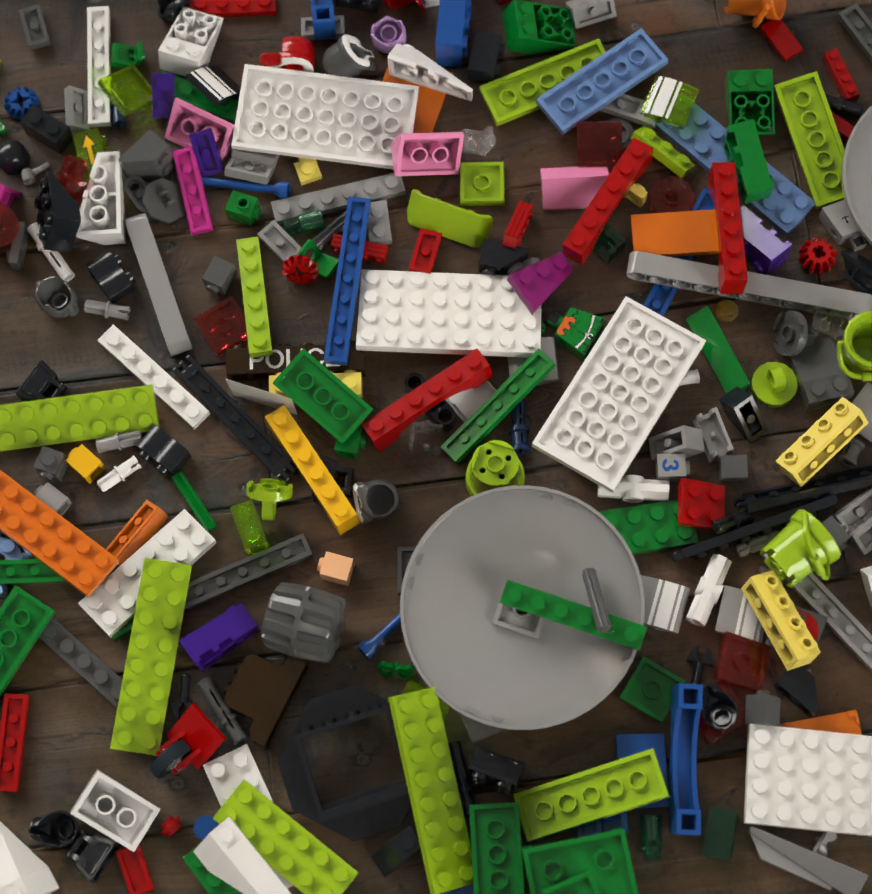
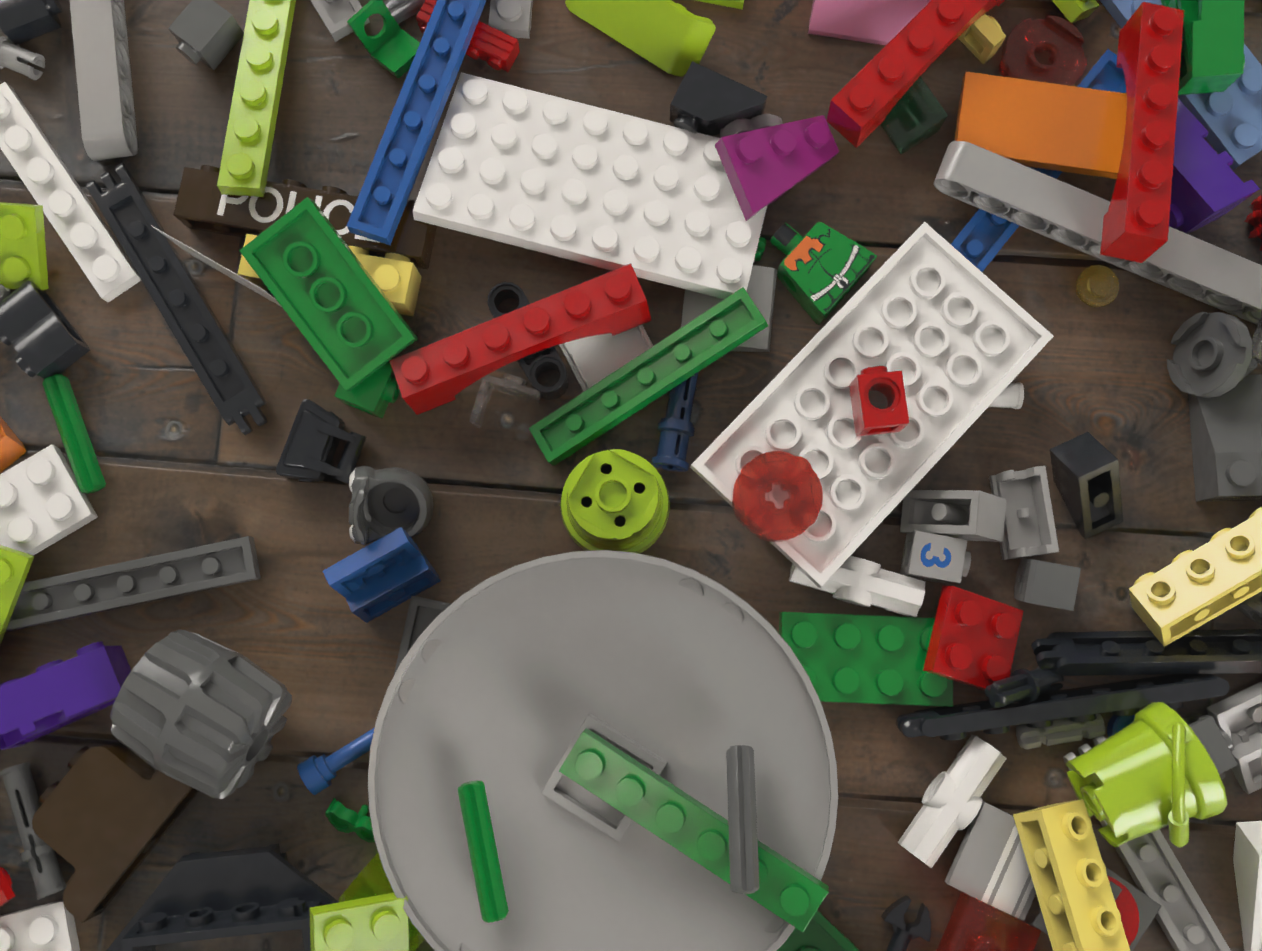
camera: 10 degrees right, 10 degrees up
clear red plate [193,296,248,357] -> none
clear neon green brick [230,499,270,557] -> none
lime tile [246,478,293,521] -> none
yellow arch [265,405,360,535] -> none
red gear [282,255,318,287] -> none
light nougat brick [317,551,355,586] -> none
red plate [409,228,442,274] -> none
red piece [502,201,534,249] -> none
slope [640,575,690,634] -> none
green slope [686,306,750,394] -> none
lime tile [751,362,798,408] -> none
none -> blue slope [323,527,441,623]
none -> green axle [458,780,509,923]
none -> clear red plate [732,451,823,542]
none -> red brick [849,366,909,437]

